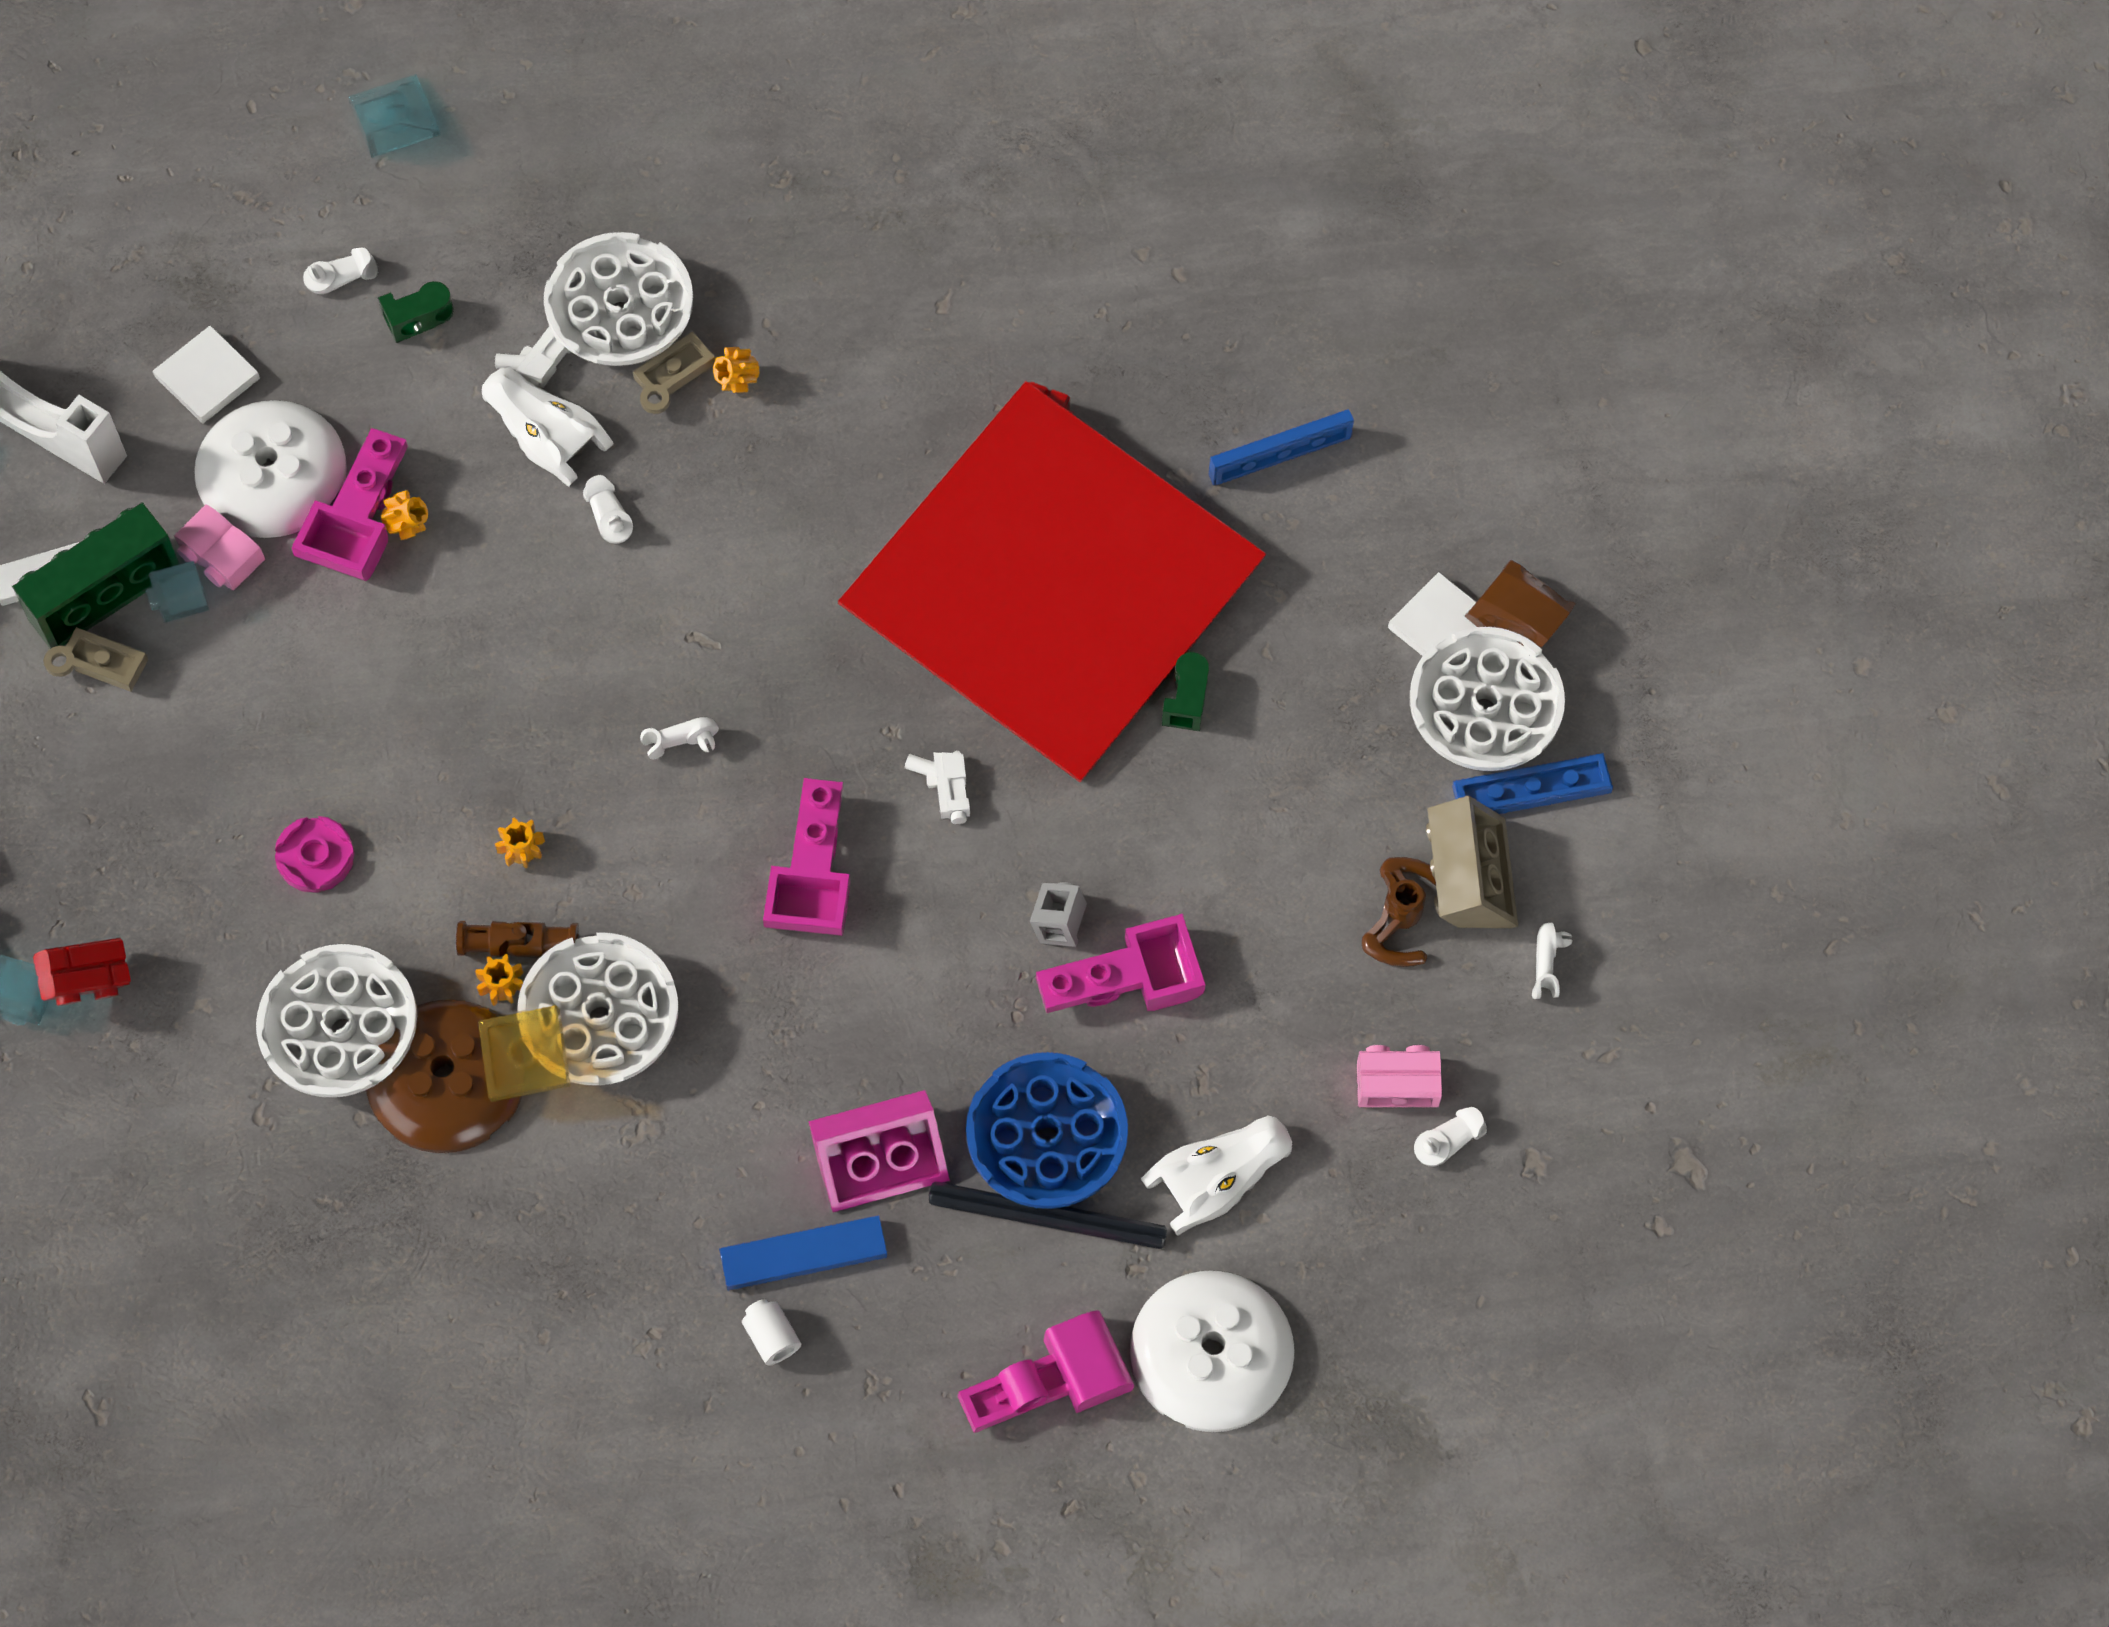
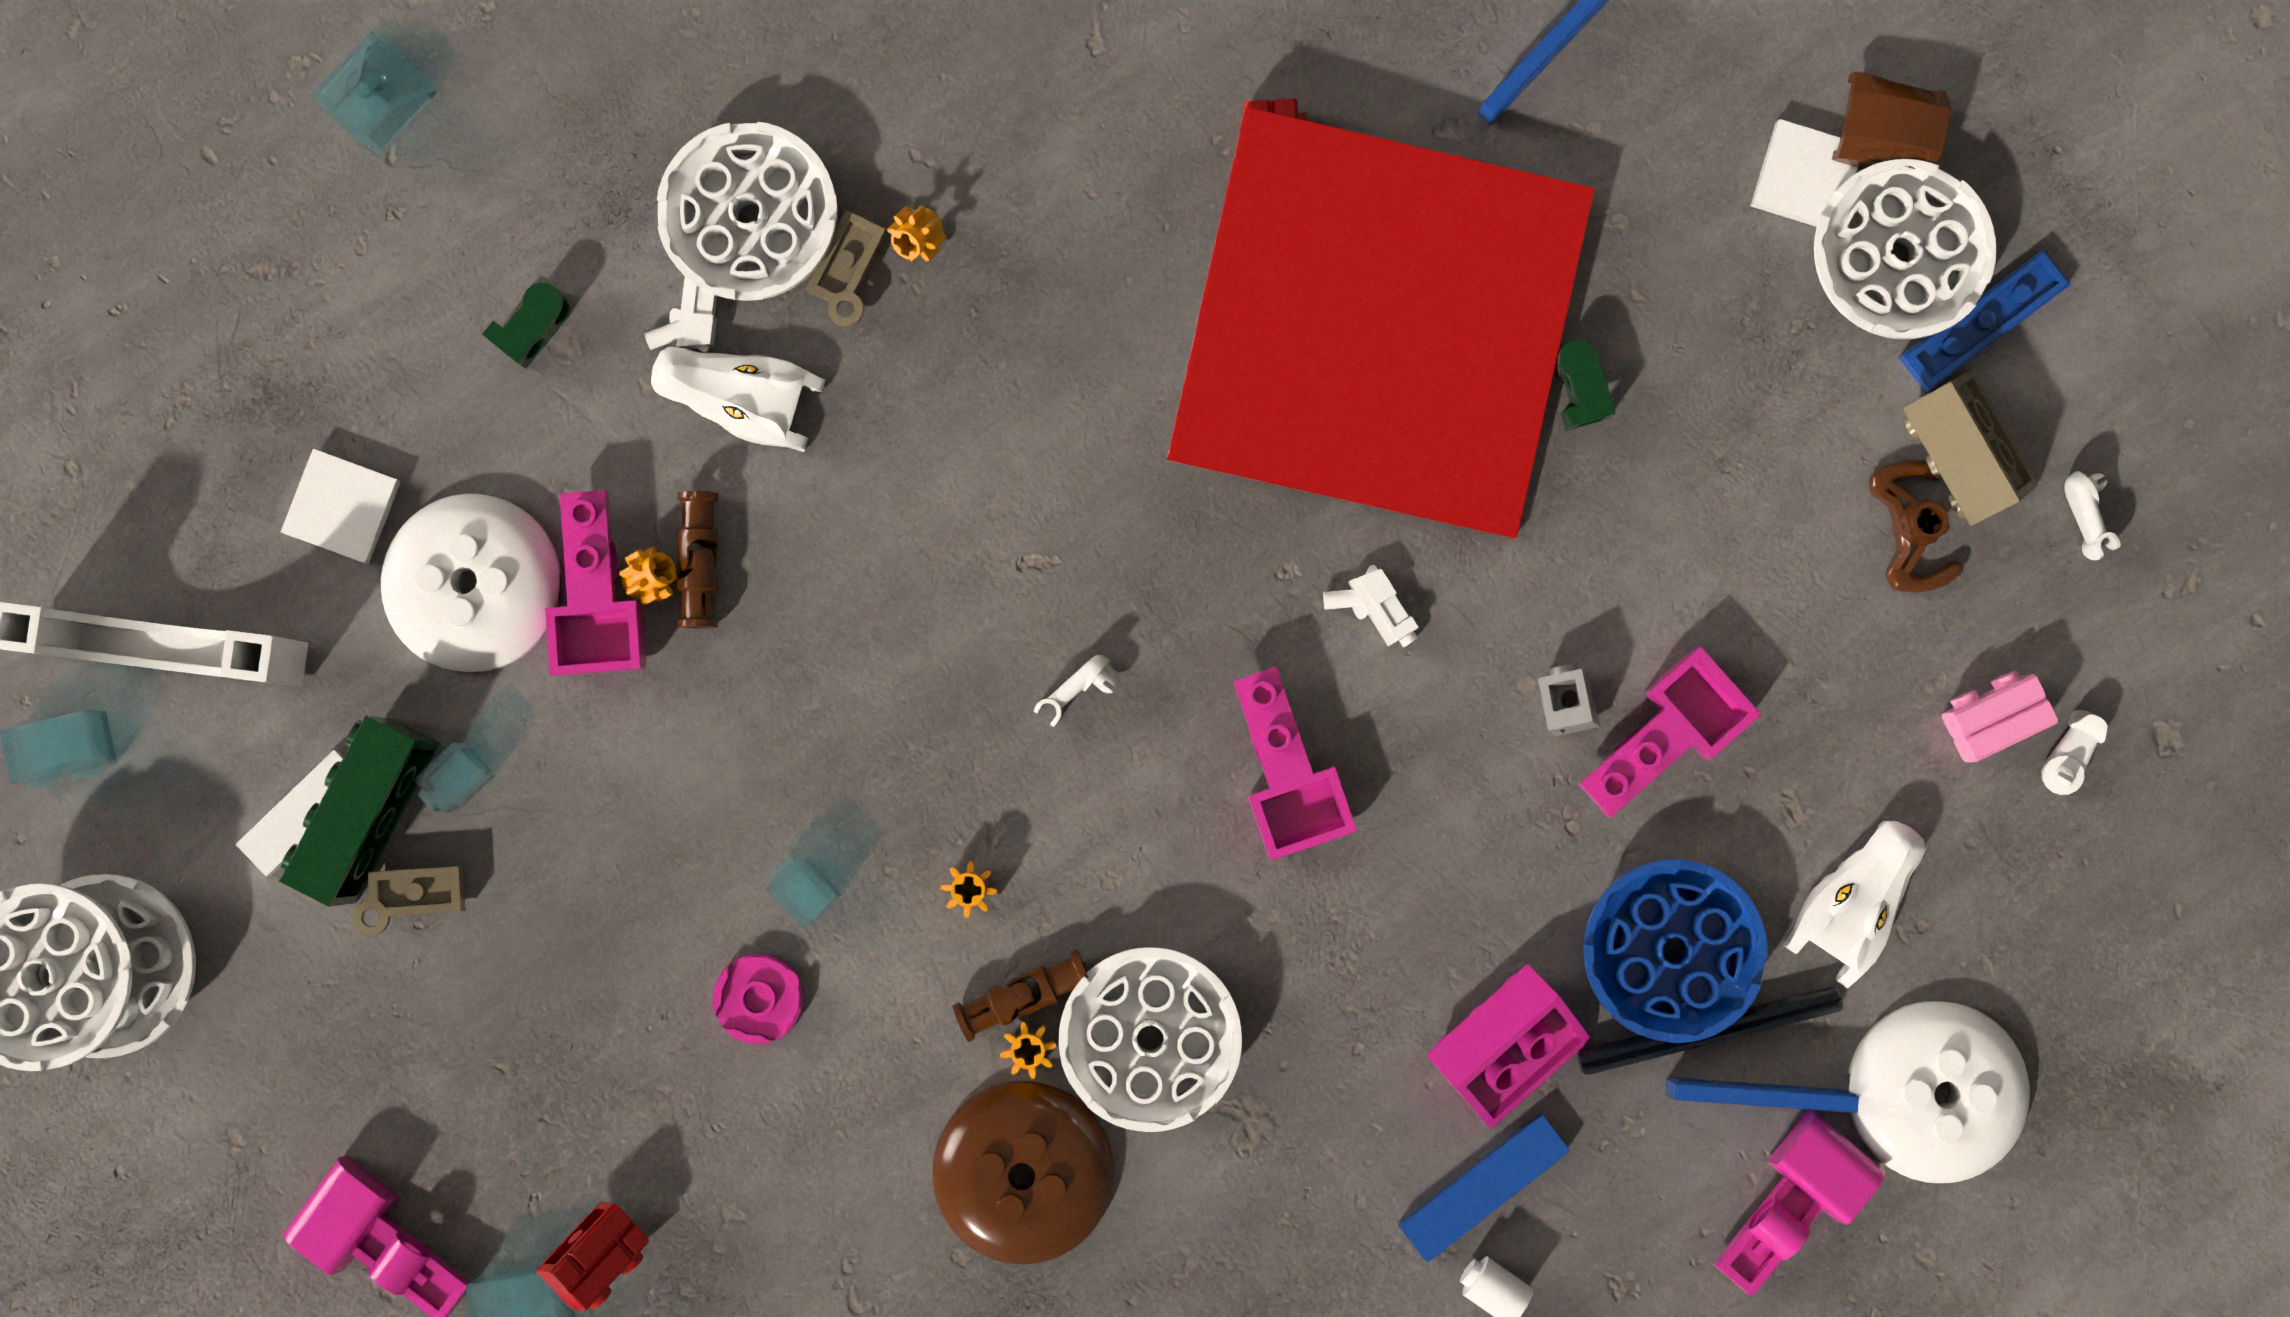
camera: 25 degrees left, 20 degrees up
bright pink brick [174,504,265,591] -> none
white brick [256,944,417,1097] -> none
white piece [303,247,378,295] -> none
clear yellow tile [478,1006,571,1102] -> none
white piece [583,475,633,544] -> none
none -> reddish brown piece [677,491,718,629]
none -> clear light blue brick [765,856,841,928]
none -> blue tile [1665,1077,1859,1113]

